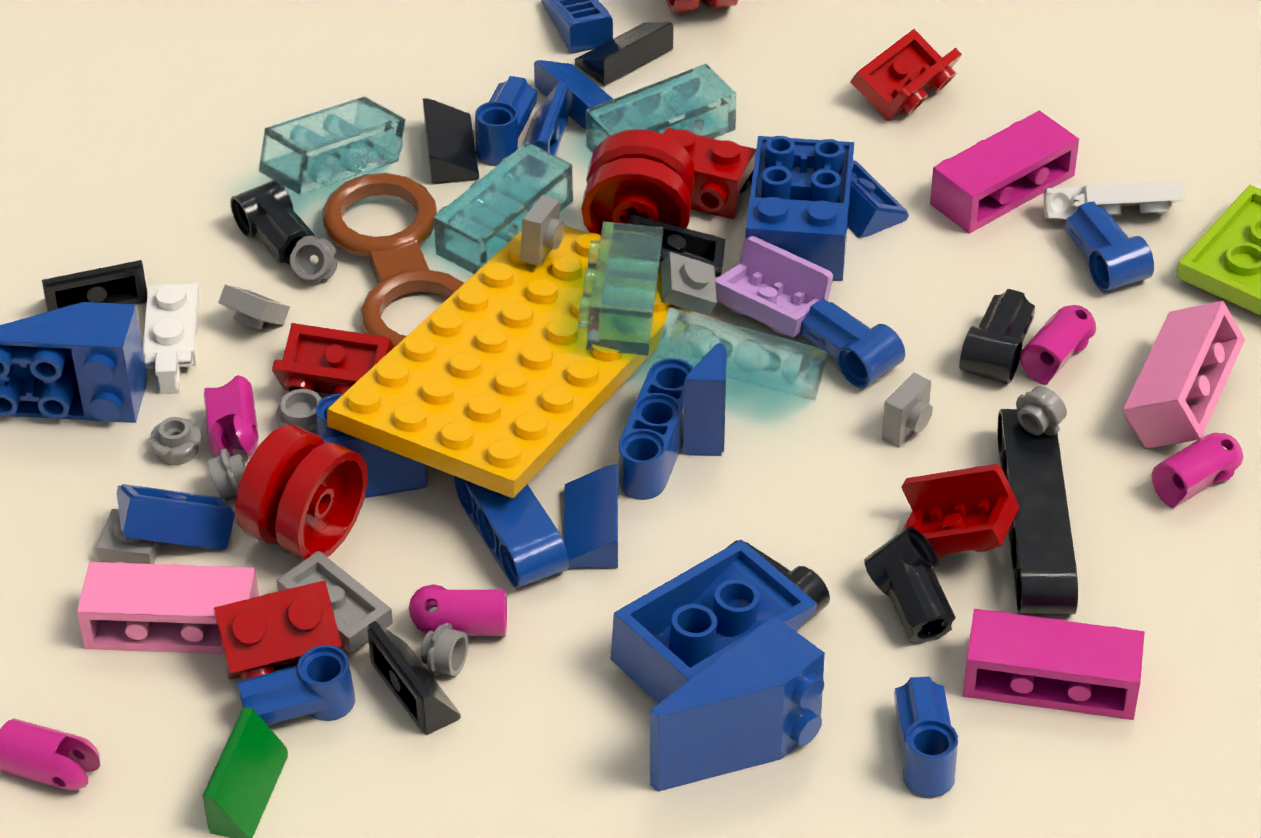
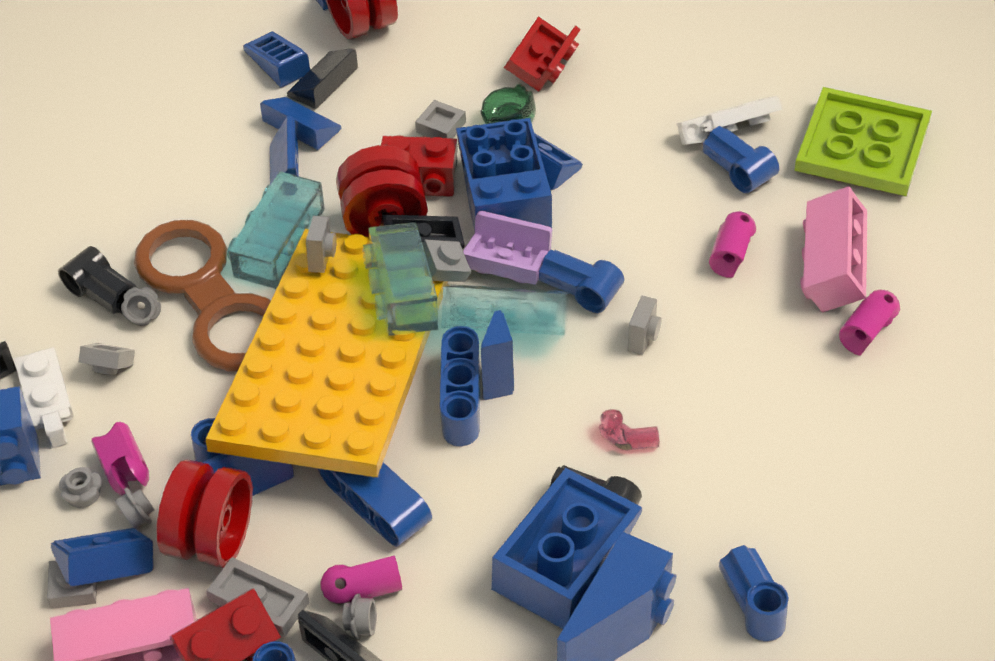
camera: 15 degrees left, 5 degrees up
clear light blue brick [259,96,406,195] -> none
red bracket [272,323,394,395] -> none
light grey plate [276,389,322,434] -> none
black slope [423,98,479,183] -> none
blue piece [475,76,537,165] -> none
blue slope [564,464,618,568] -> none
clear light blue brick [586,63,736,153] -> none
black piece [864,526,956,644] -> none
red bracket [901,464,1020,558] -> none
dark pink brick [930,110,1079,234] -> none
black piece [959,289,1035,383] -> none
dark pink brick [963,609,1145,720] -> none
black beam [997,409,1078,614] -> none
light grey plate [1016,386,1067,436] -> none
none -> light grey plate [415,100,466,138]
none -> clear green hair [480,83,536,124]
none -> clear pink arm [599,409,660,450]

